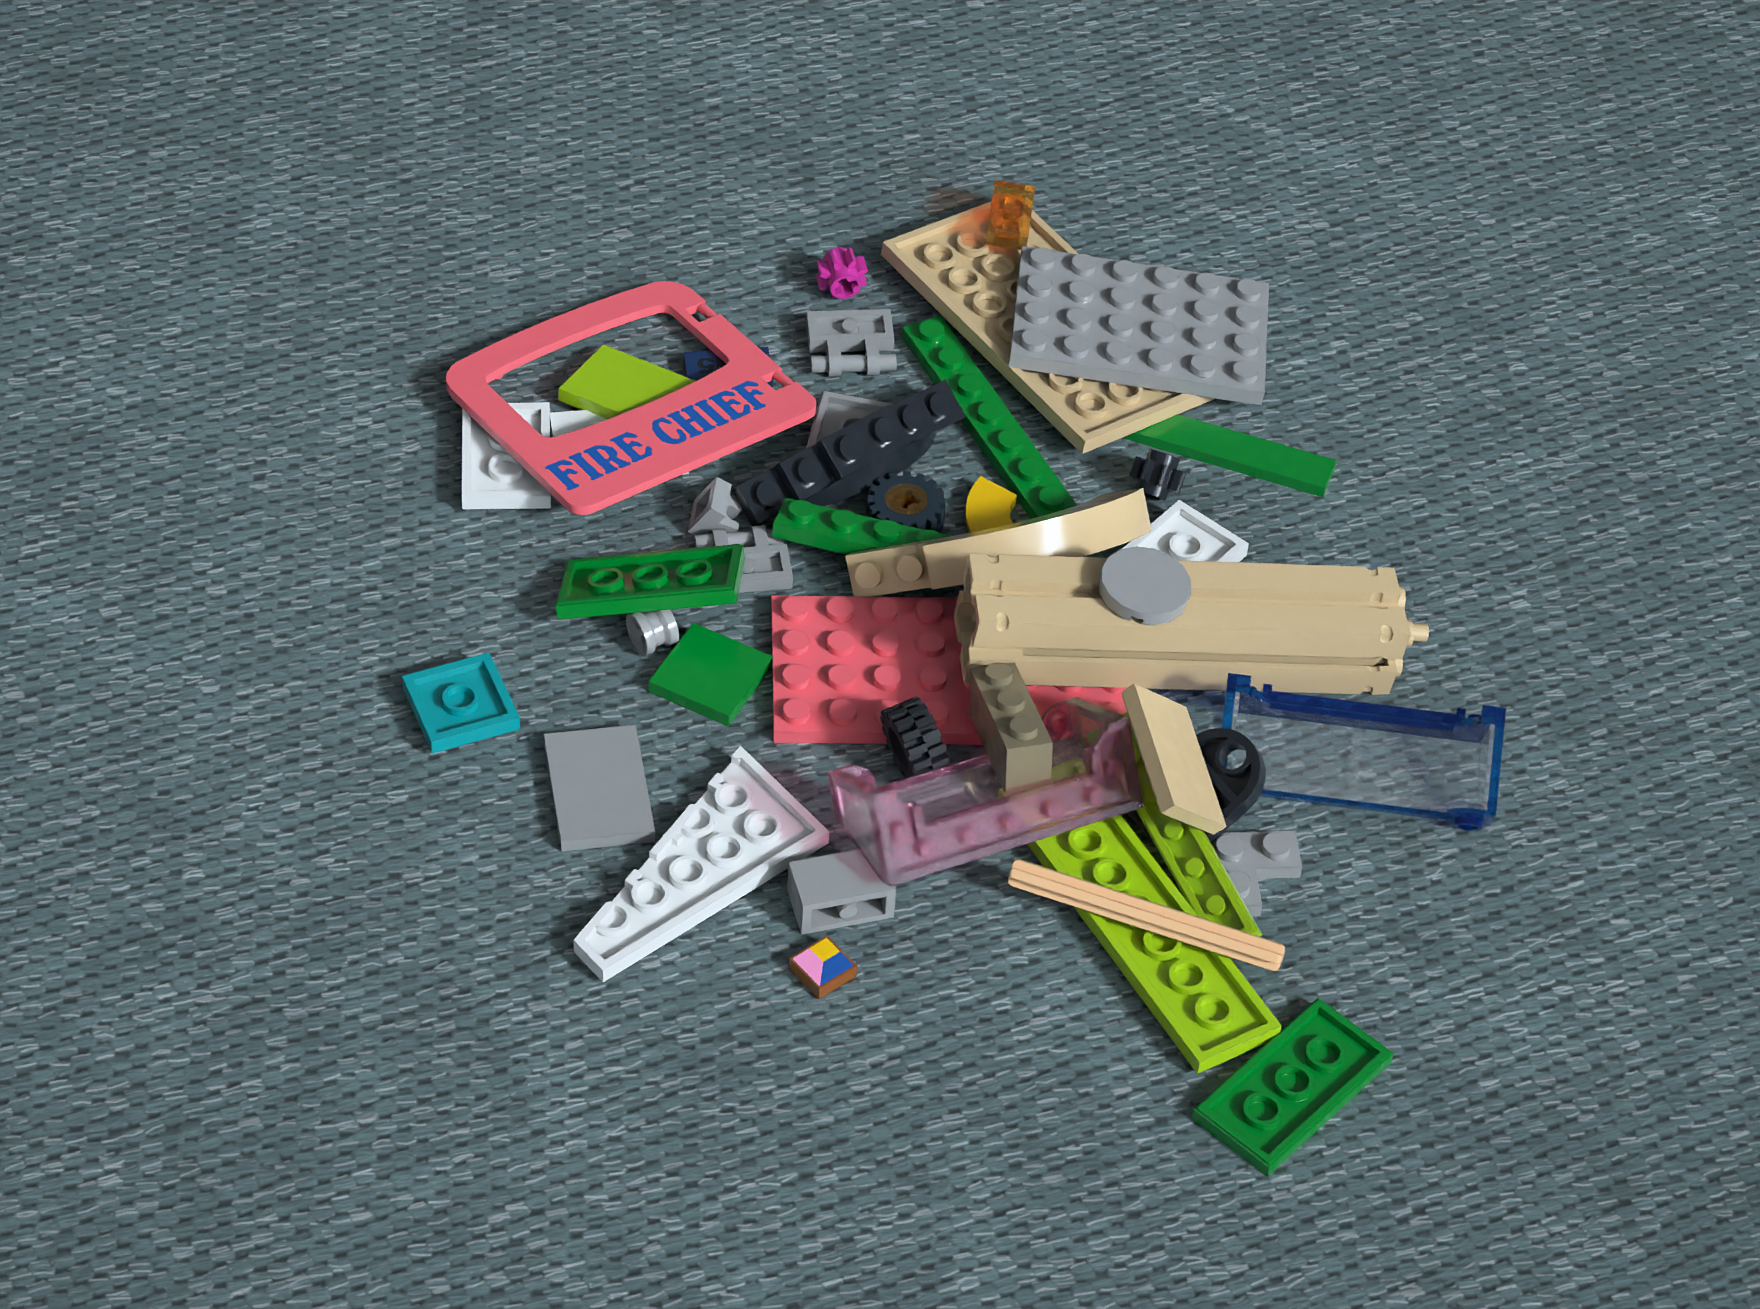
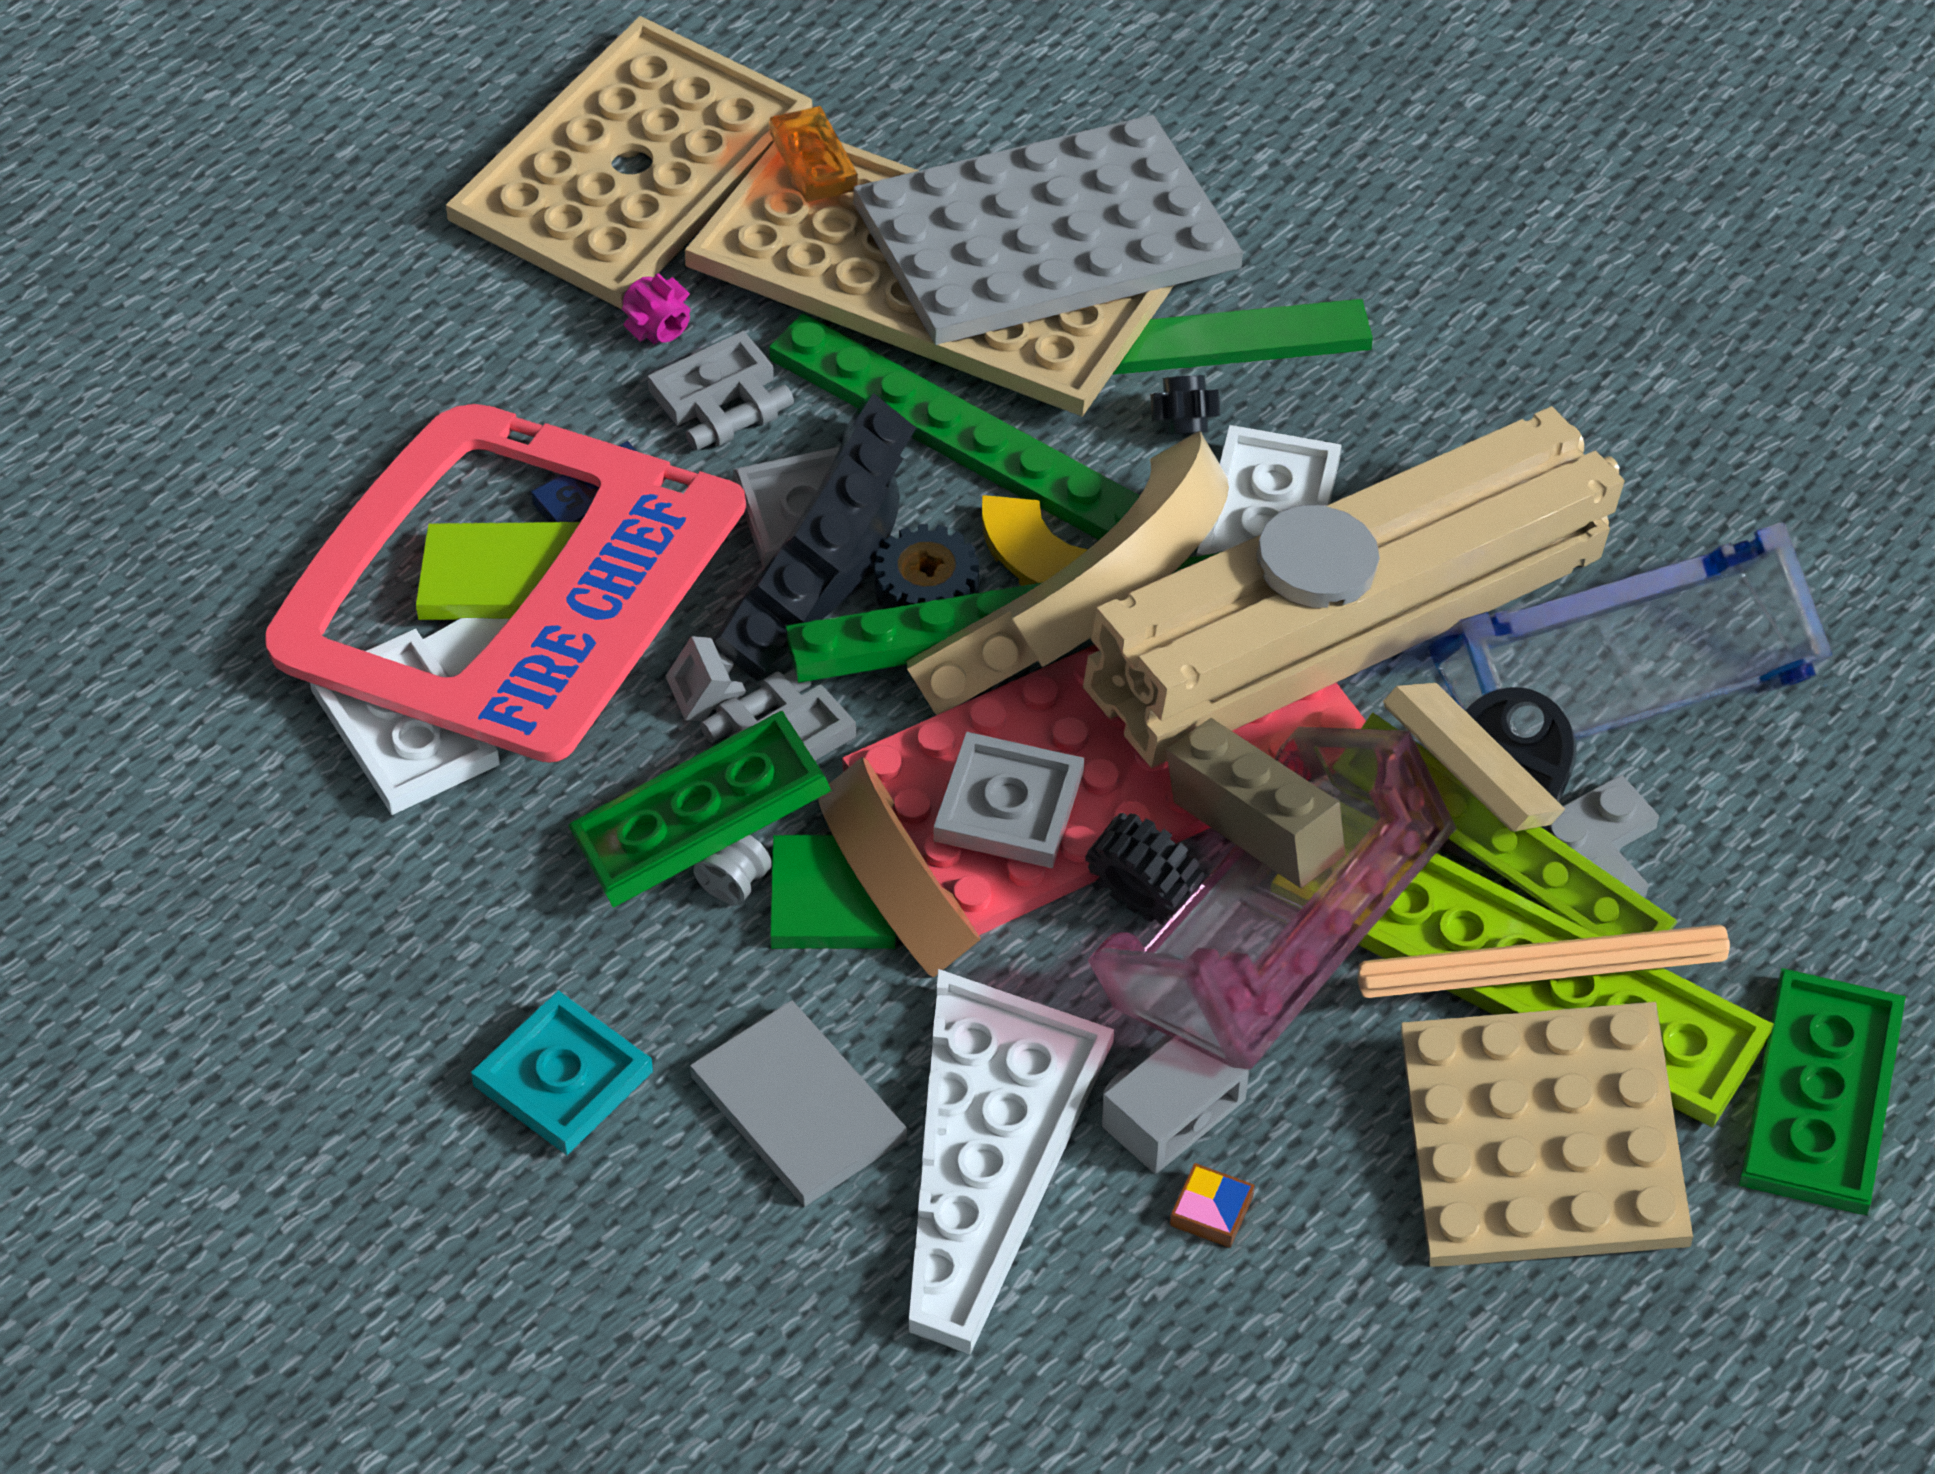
camera: 25 degrees left, 5 degrees up
none -> tan plate [446,16,813,309]
none -> medium nougat slope [818,757,981,977]
none -> light grey plate [934,732,1084,868]
none -> tan plate [1401,1002,1693,1267]

